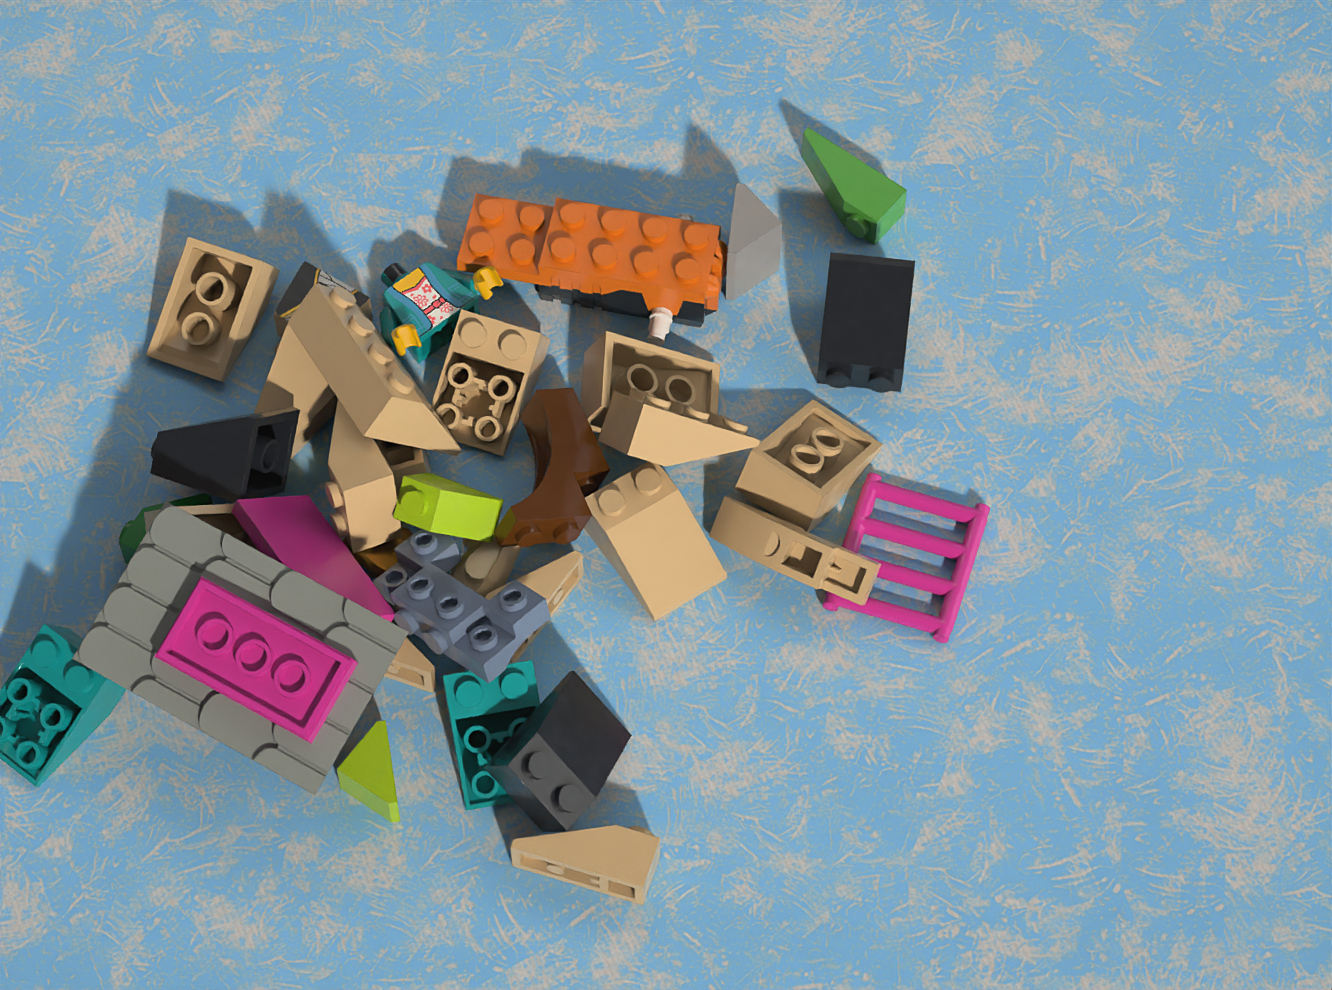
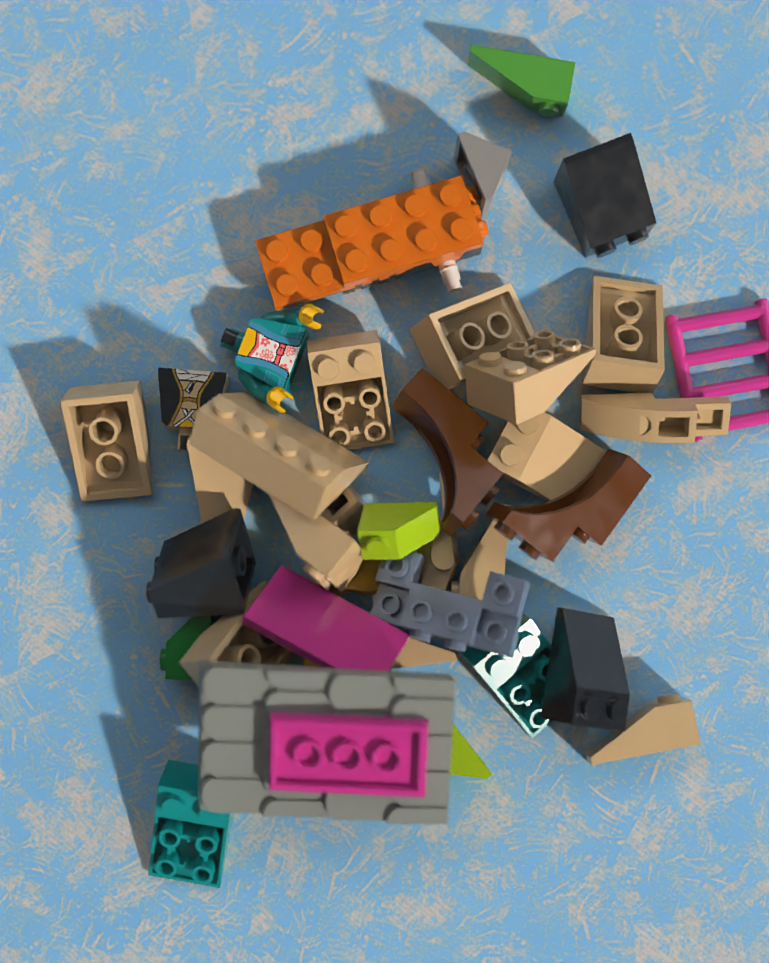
camera: 30 degrees left, 25 degrees up
none -> reddish brown arch [486,449,651,562]

